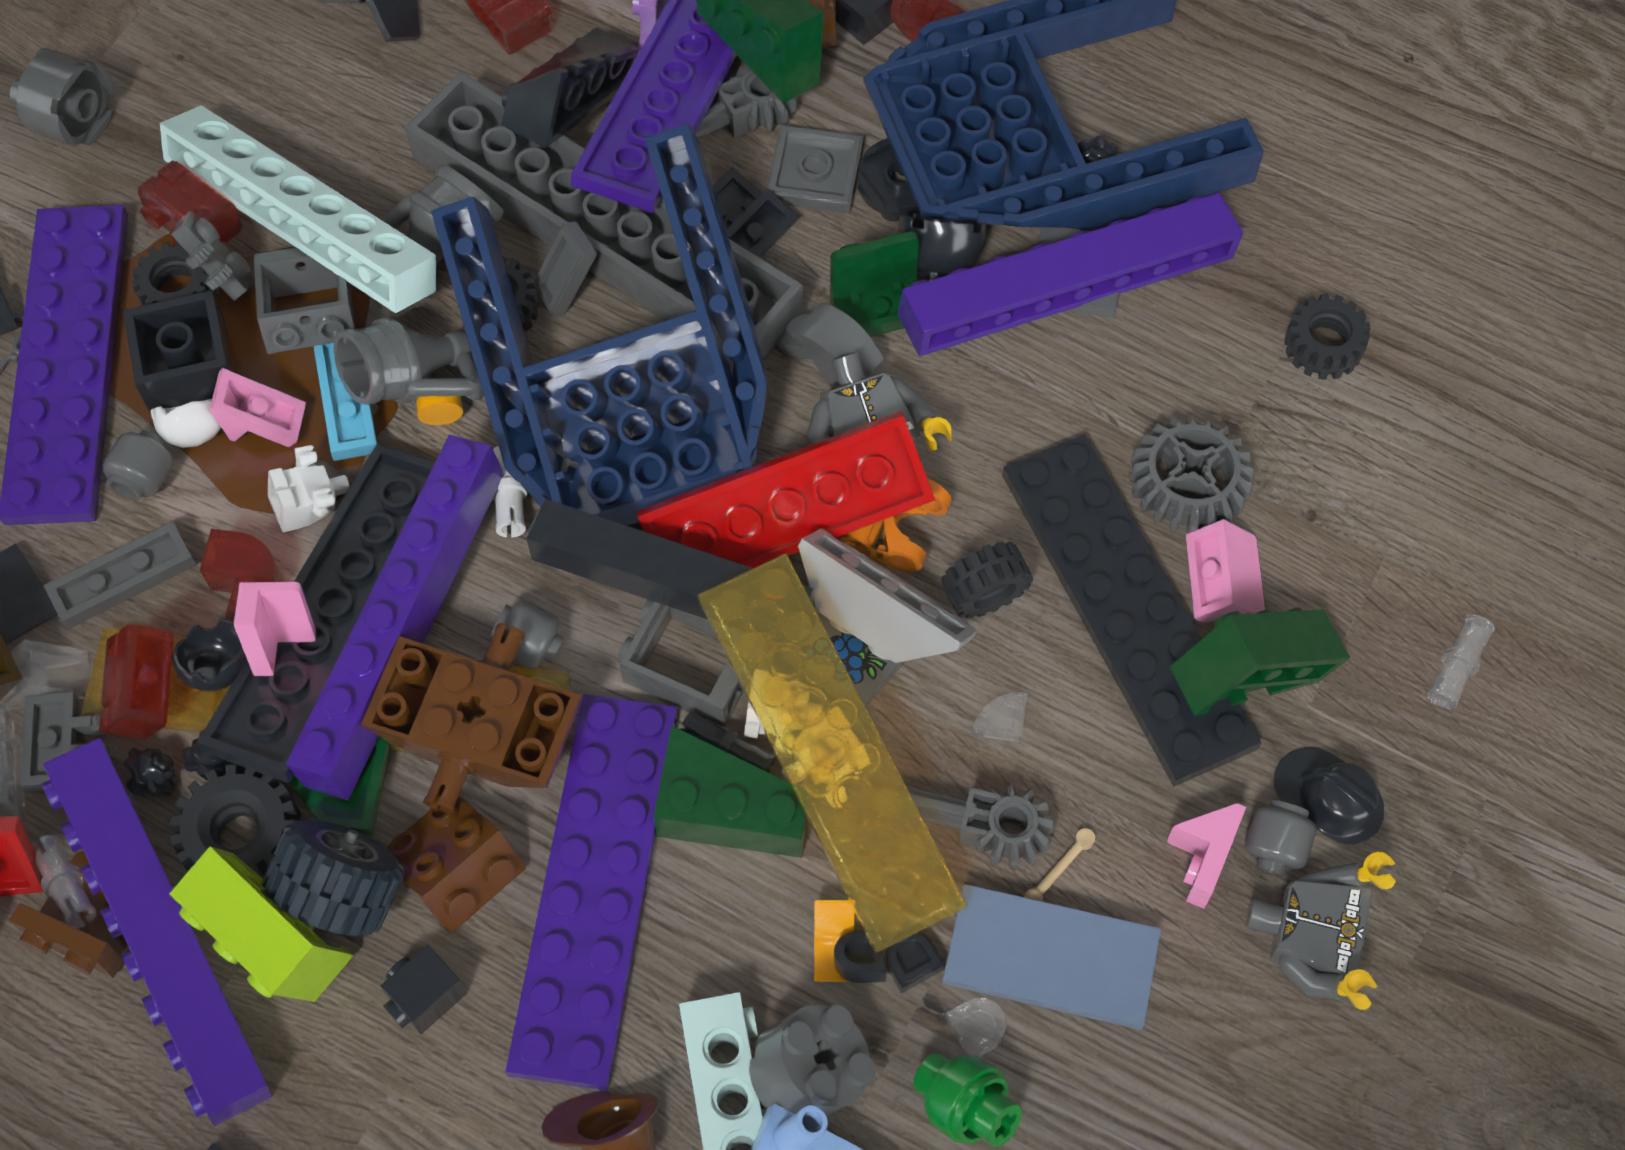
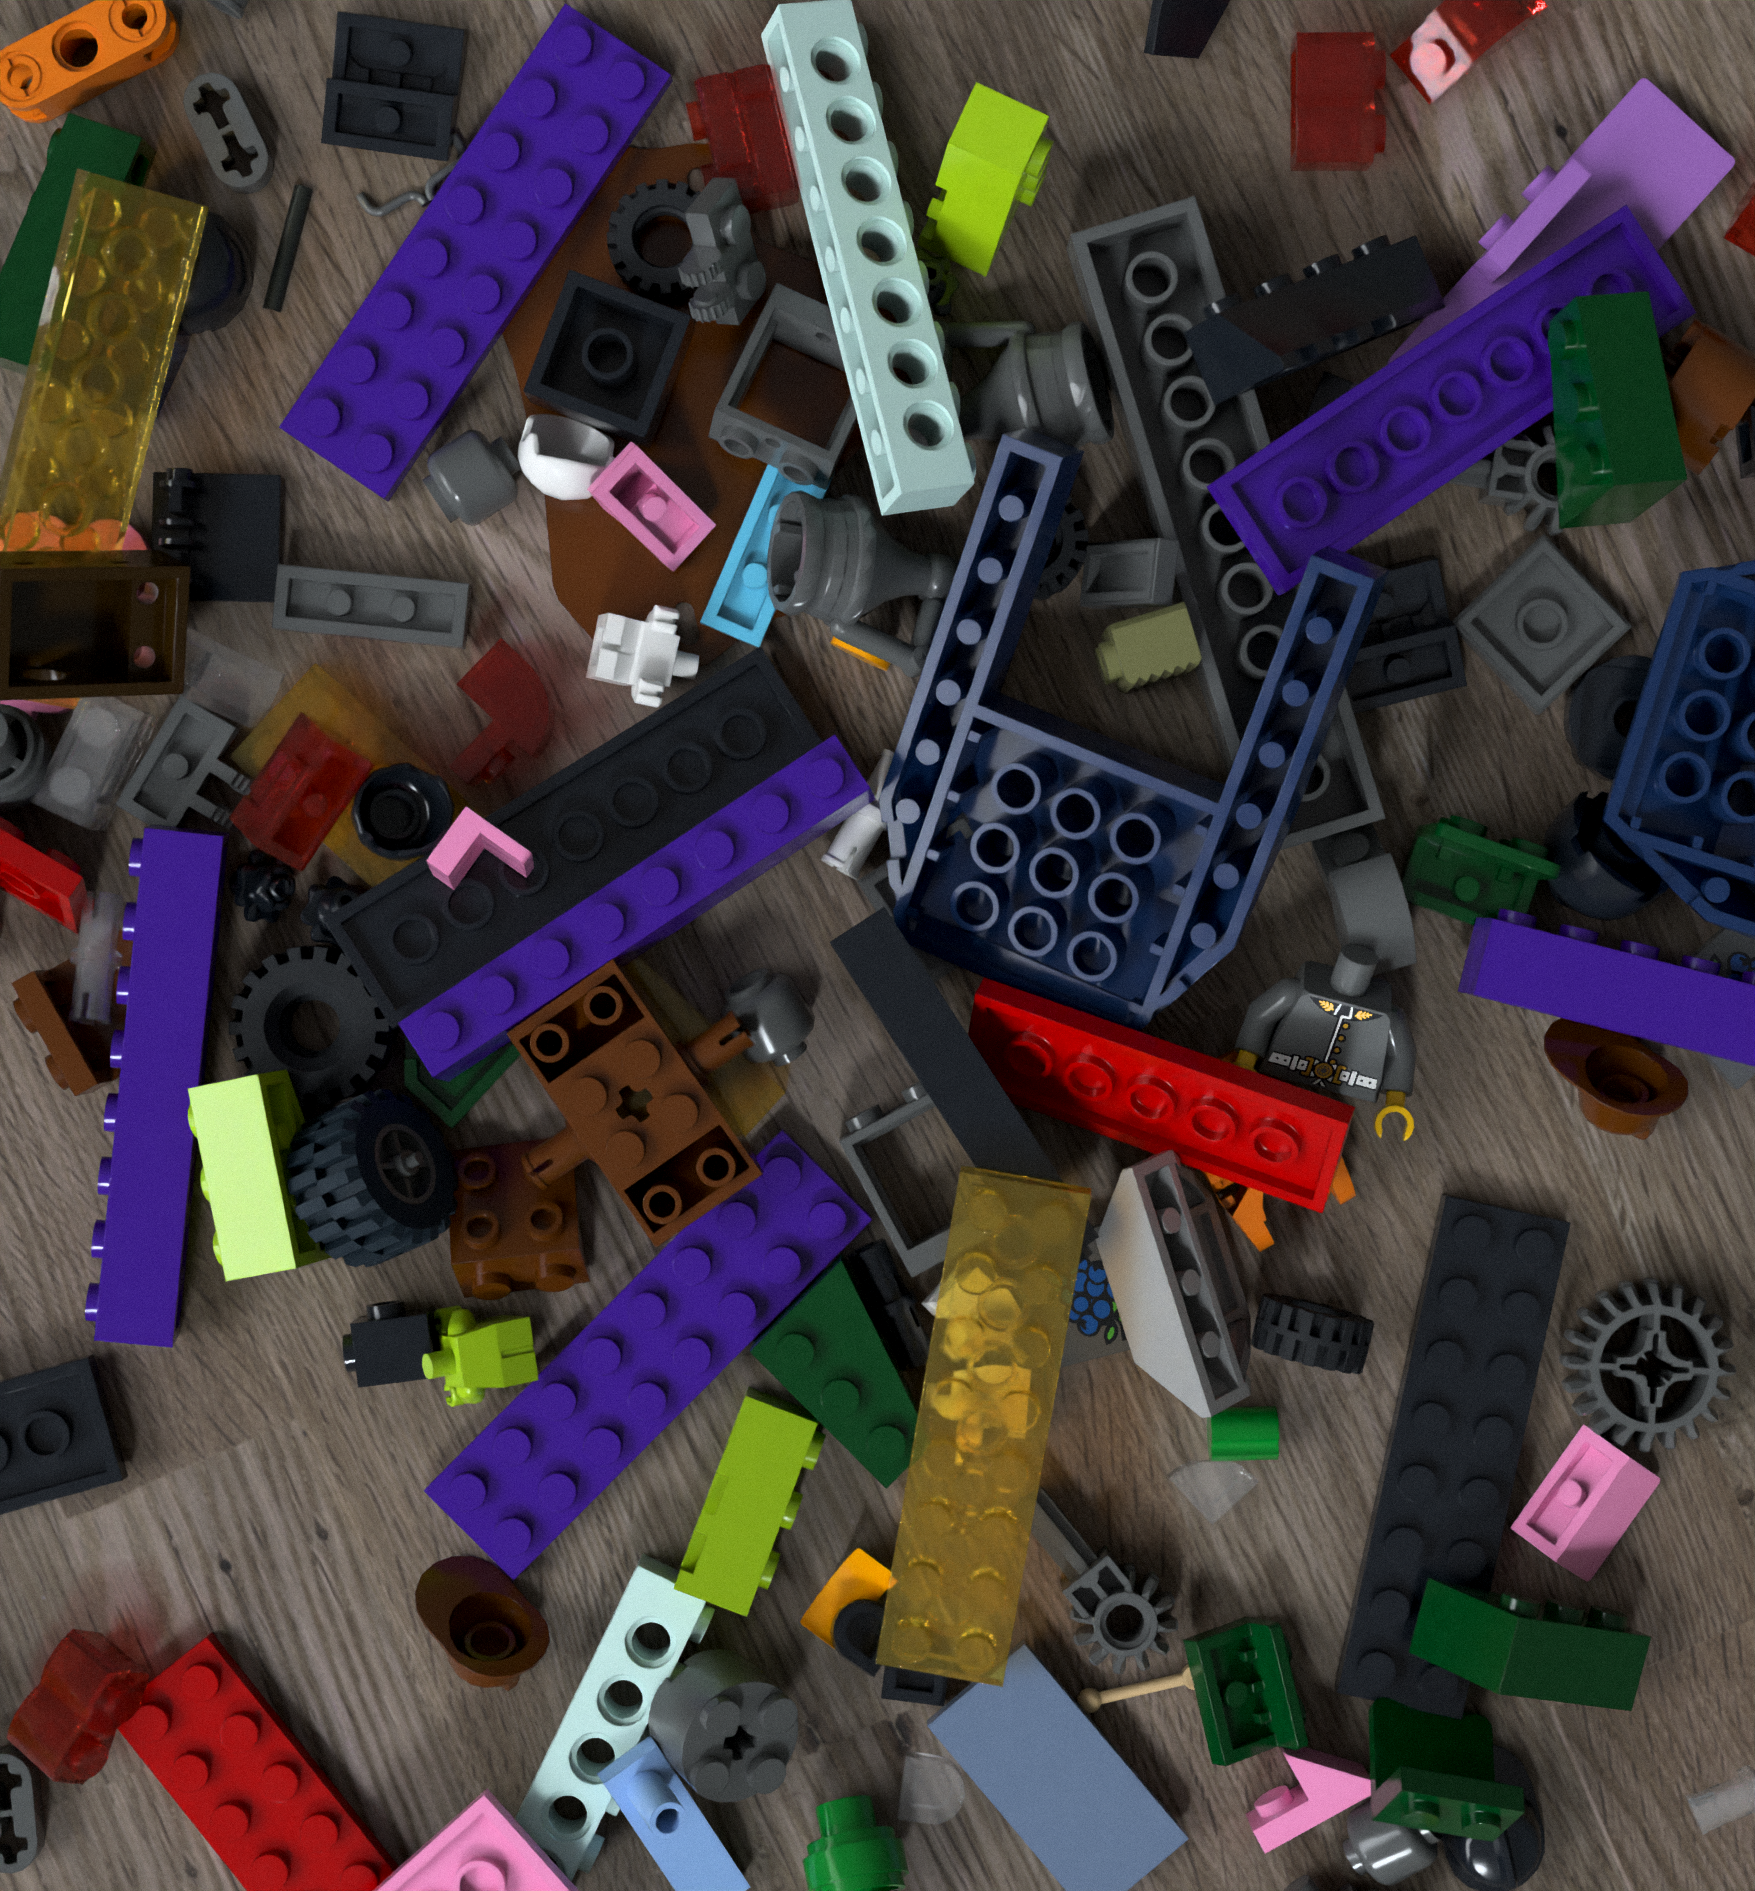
camera: 35 degrees right, 25 degrees up
none -> lime piece [422,1305,539,1407]
none -> lime wedge [673,1387,826,1617]
none -> lime wedge [917,82,1054,277]
none -> olive brick [1094,602,1202,694]
none -> dark green bracket [1183,1617,1308,1767]
none -> green piece [1207,1406,1280,1461]
none -> dark green bracket [1368,1697,1525,1842]
none -> reddish brown piece [1544,1018,1689,1140]

